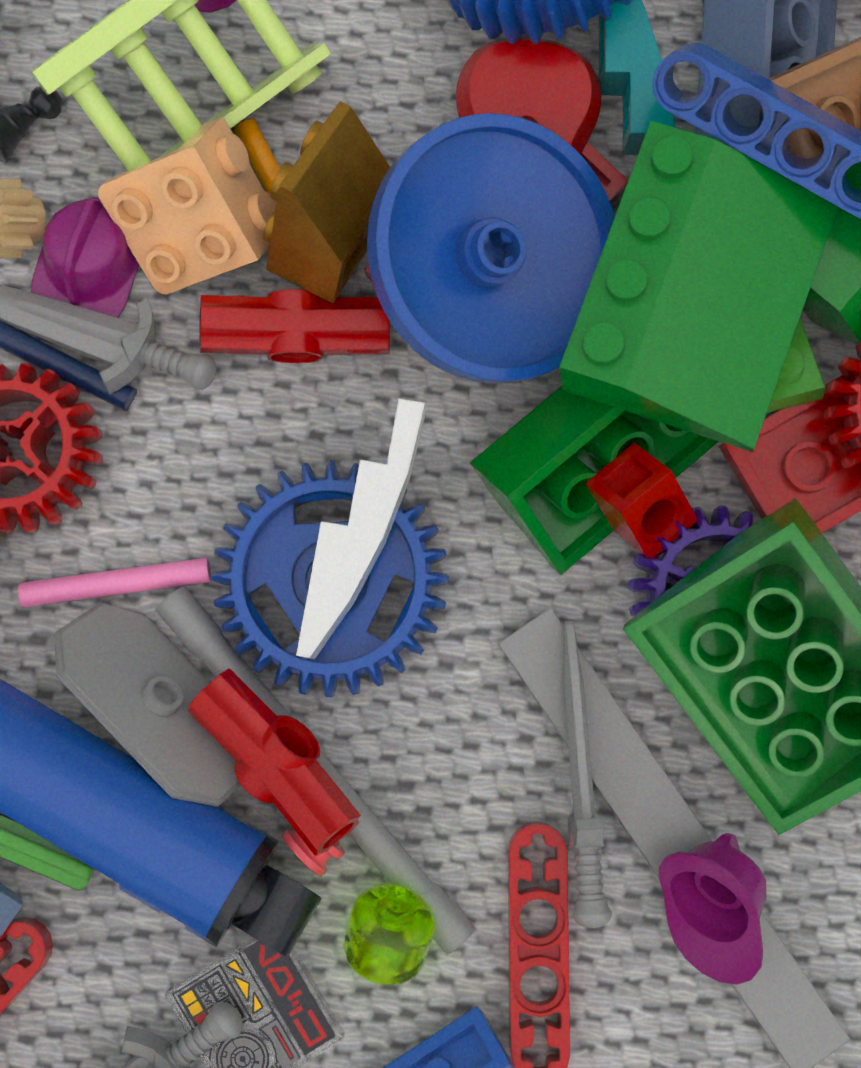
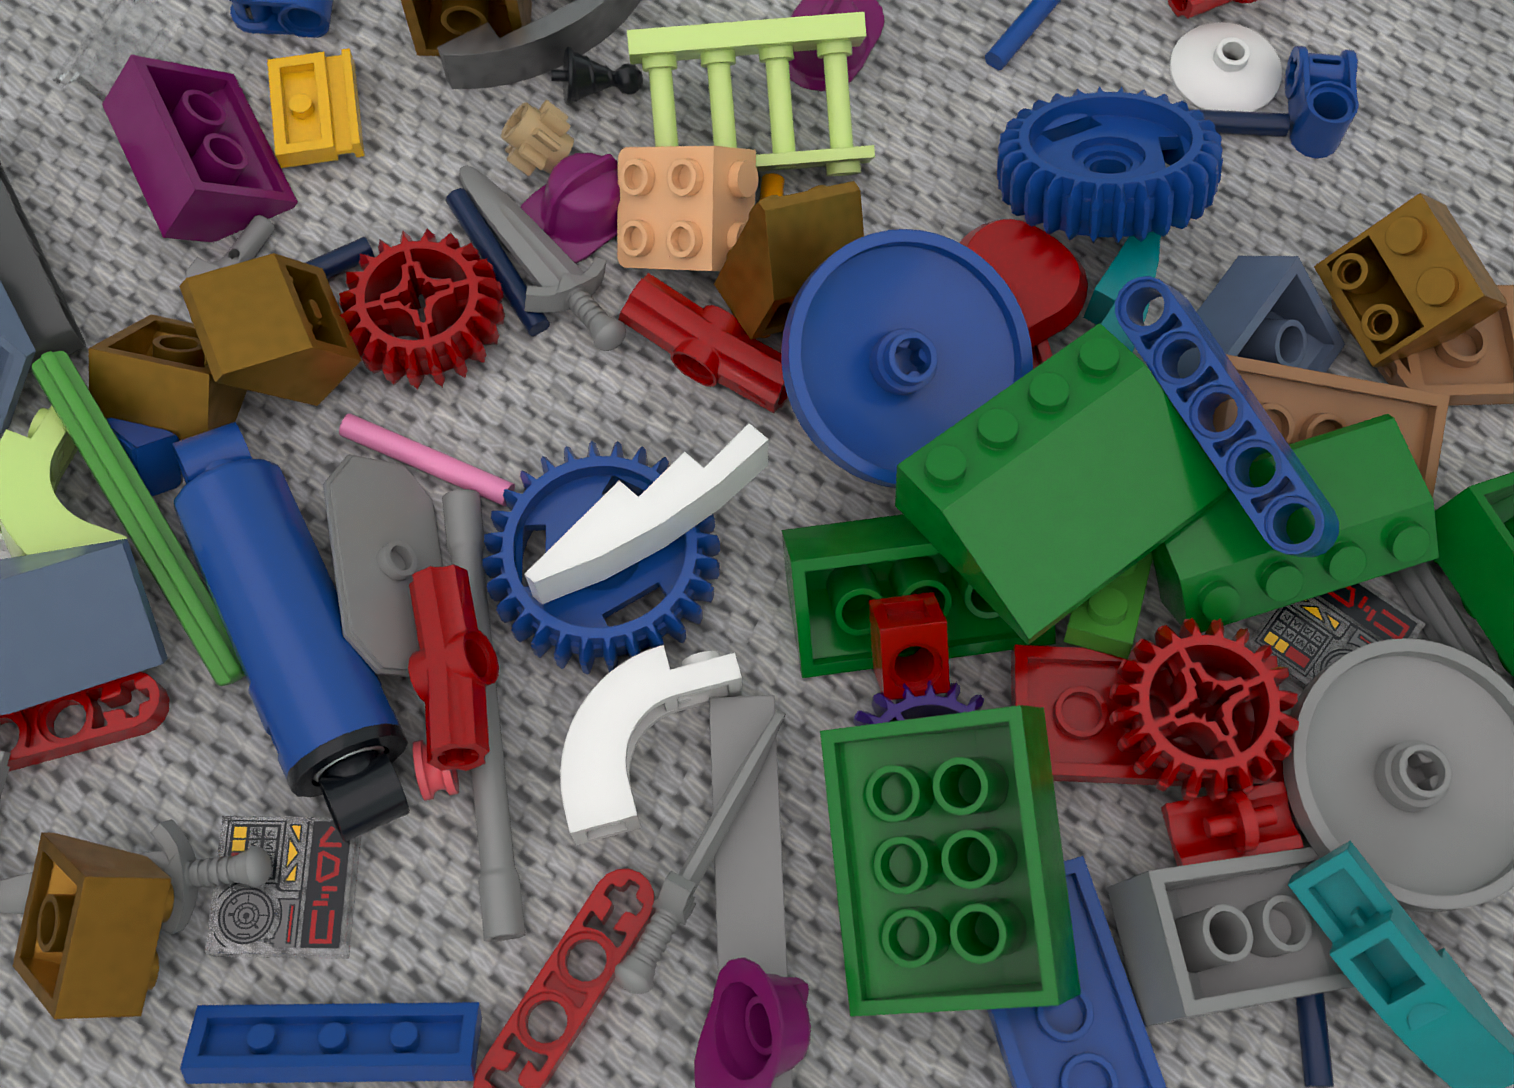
camera: 30 degrees right, 15 degrees down
clear neon green head [343,884,435,985] -> none
none -> white arch [560,645,742,845]

